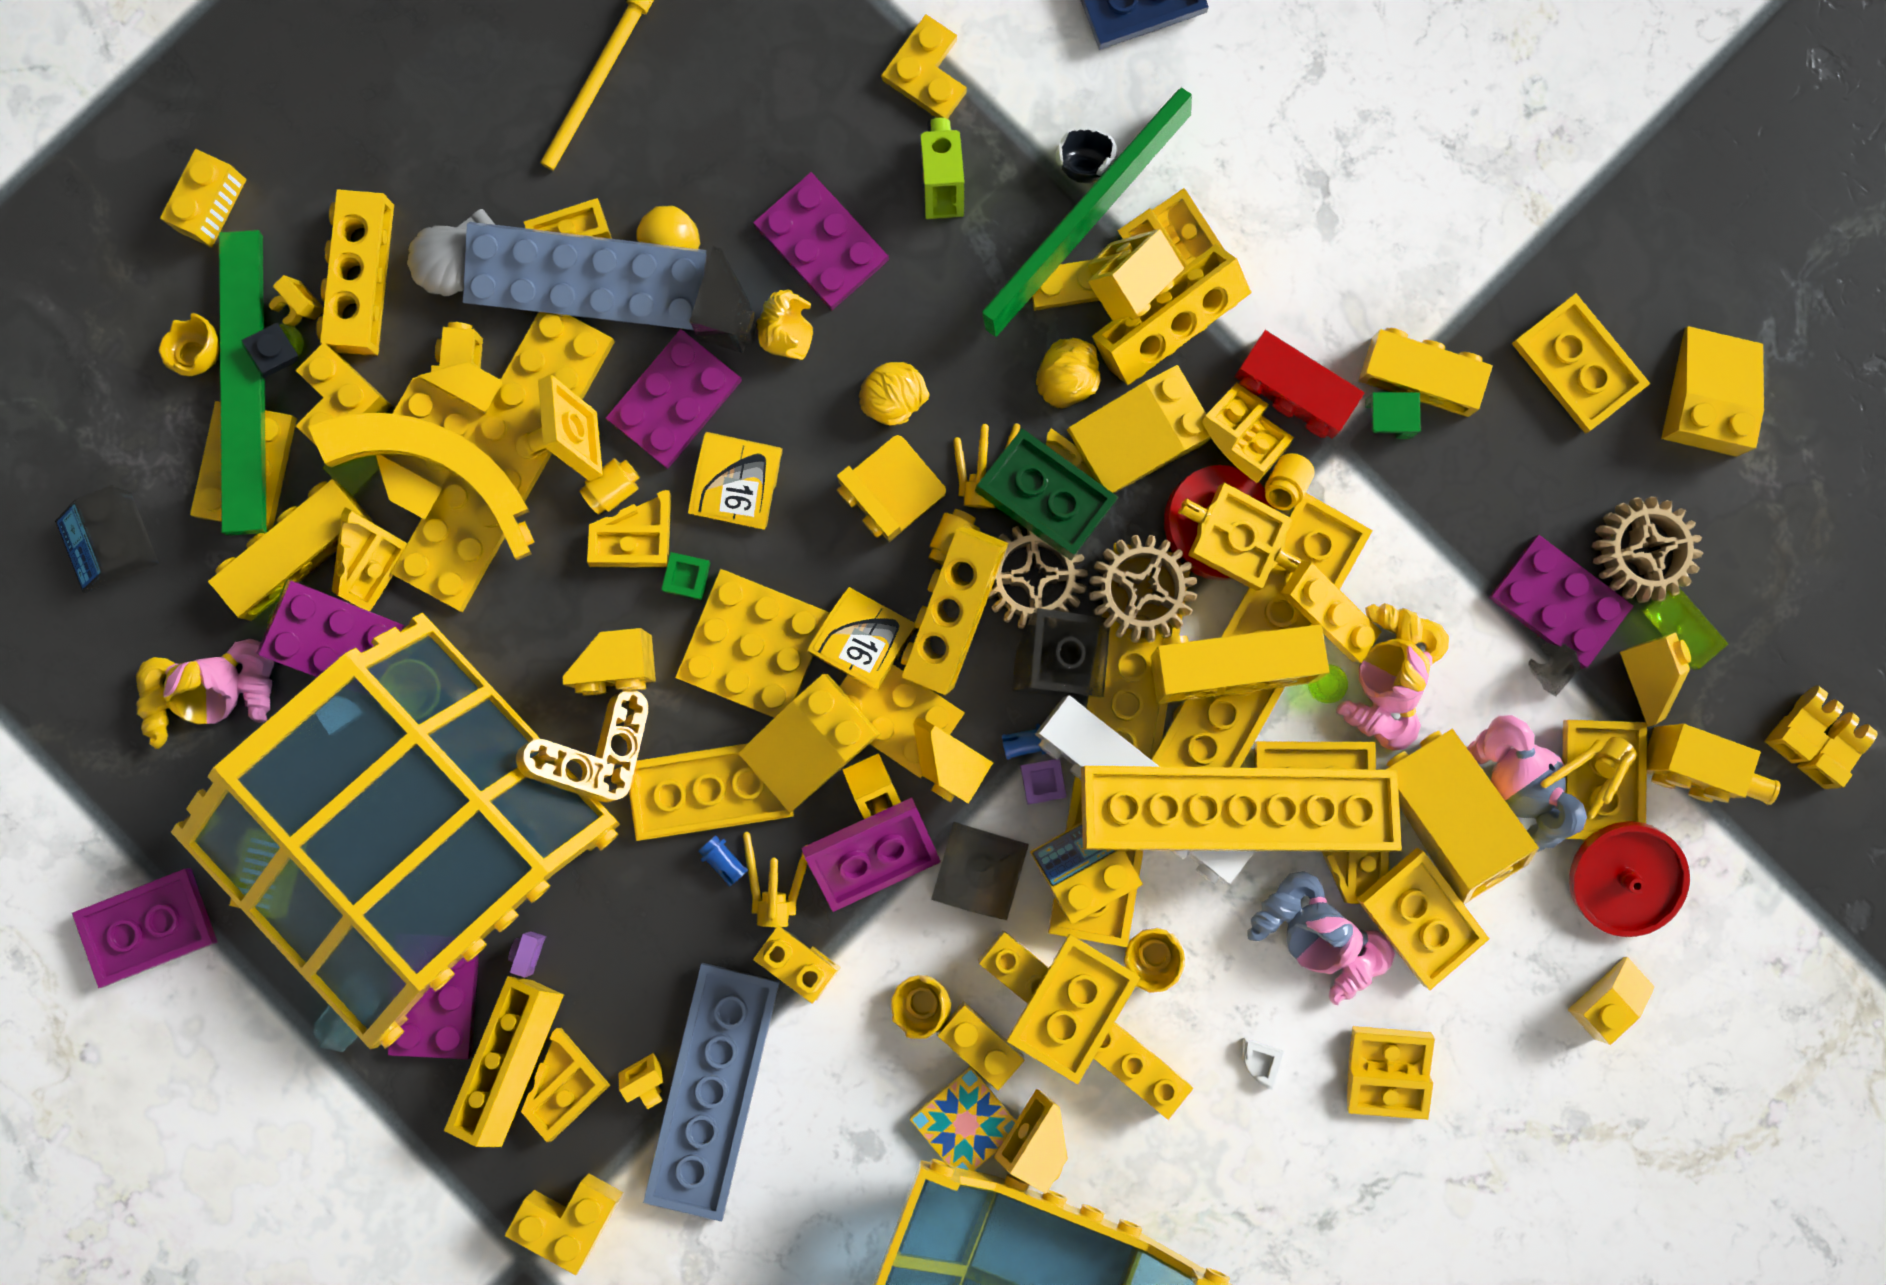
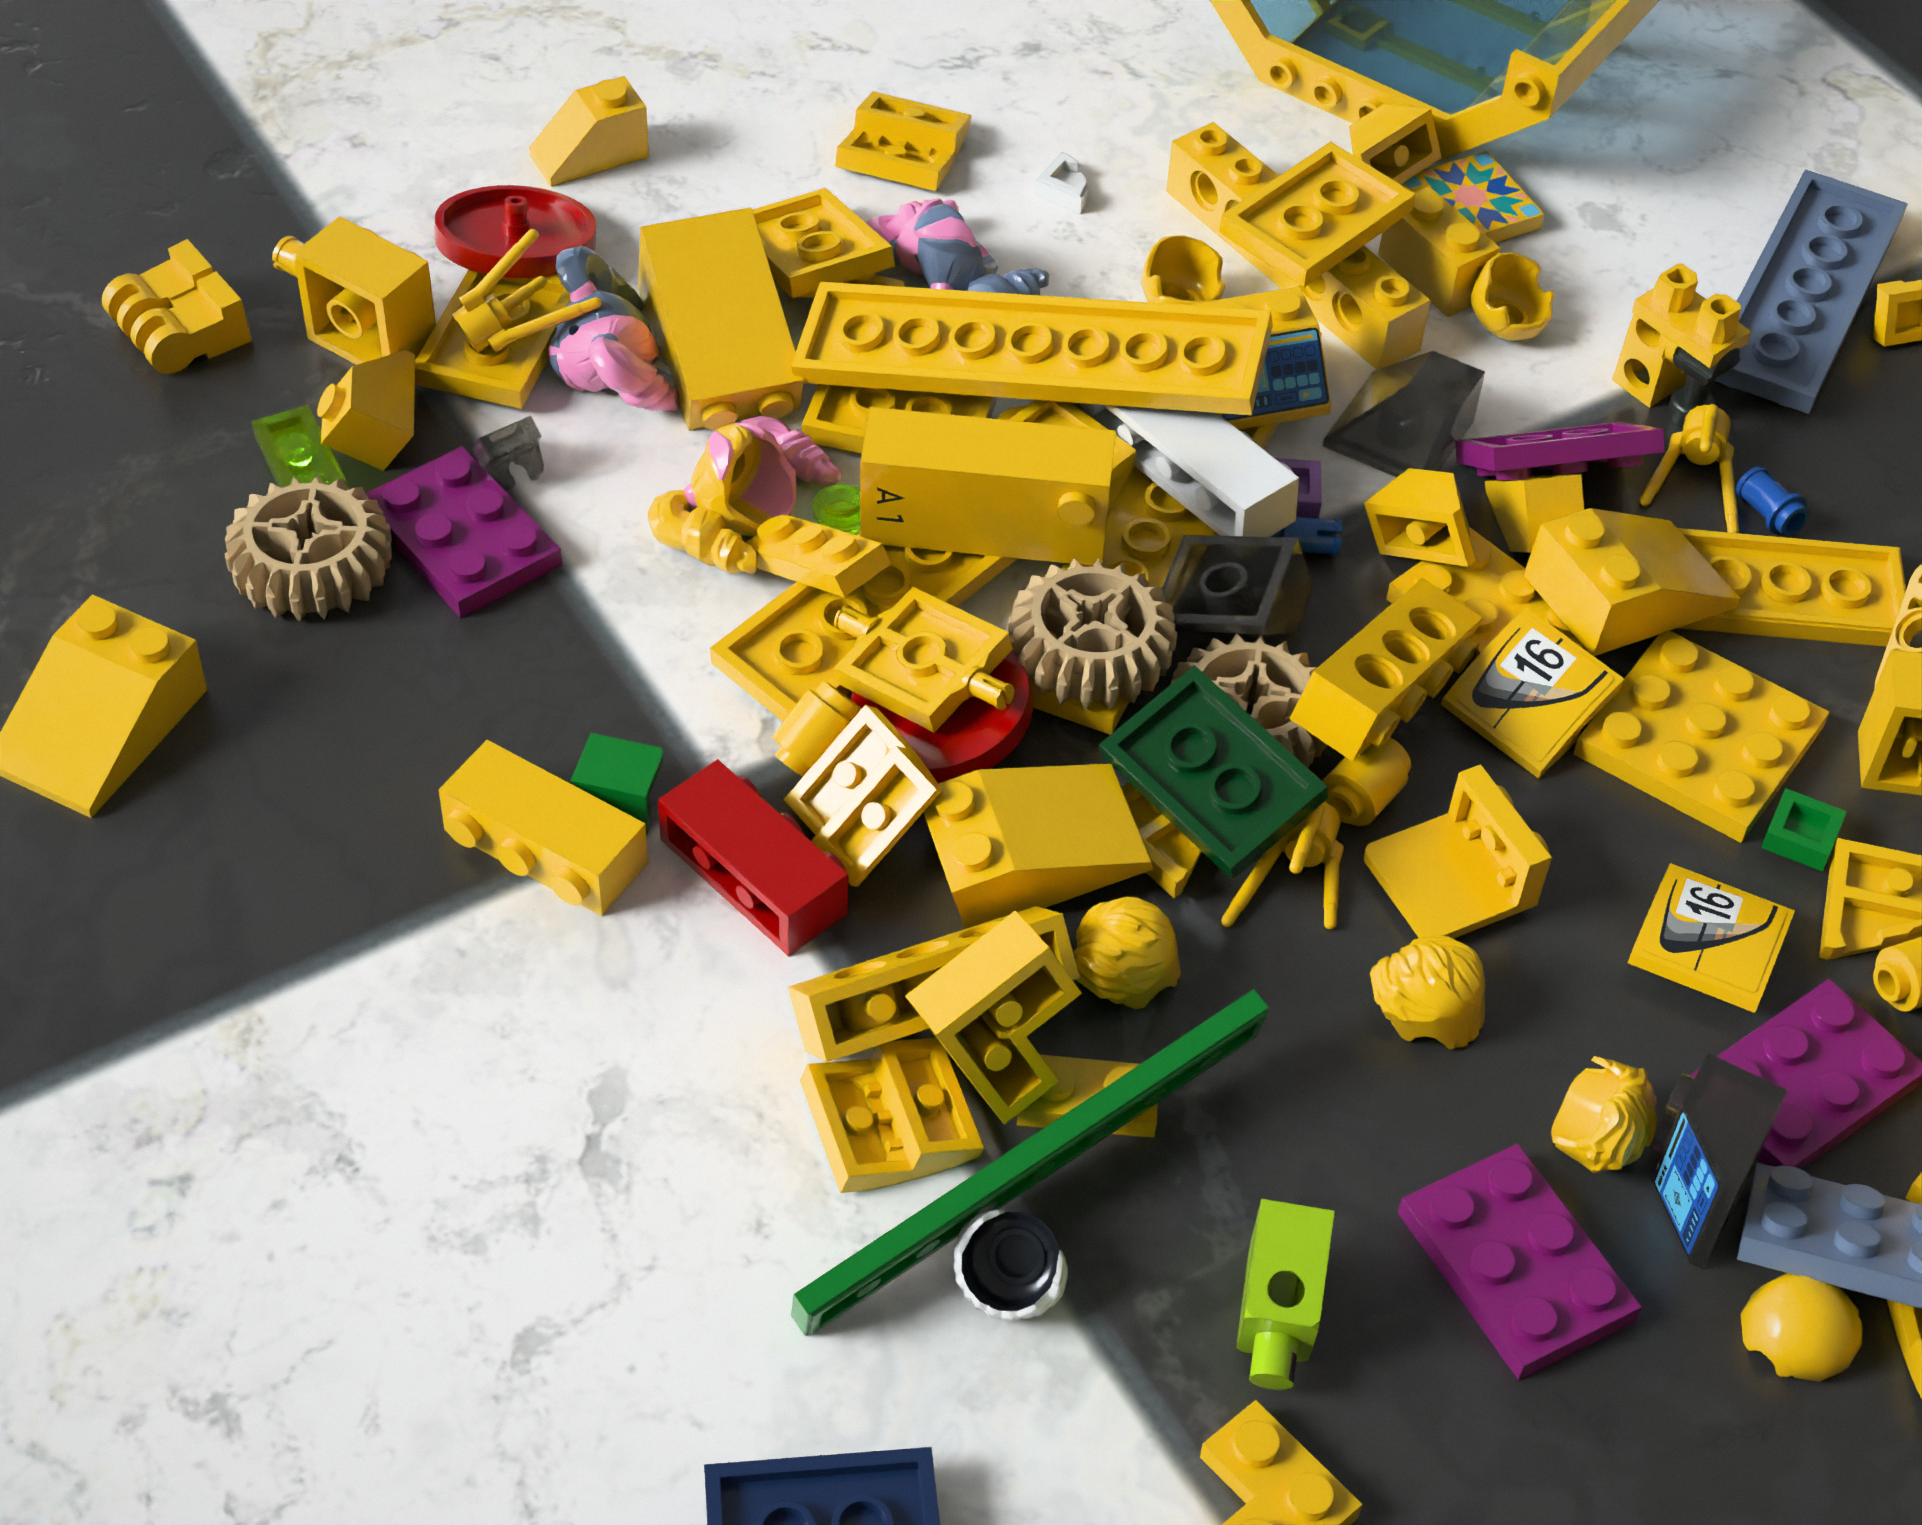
camera: 165 degrees left, 35 degrees down
yellow plate [1512,293,1651,434] -> none

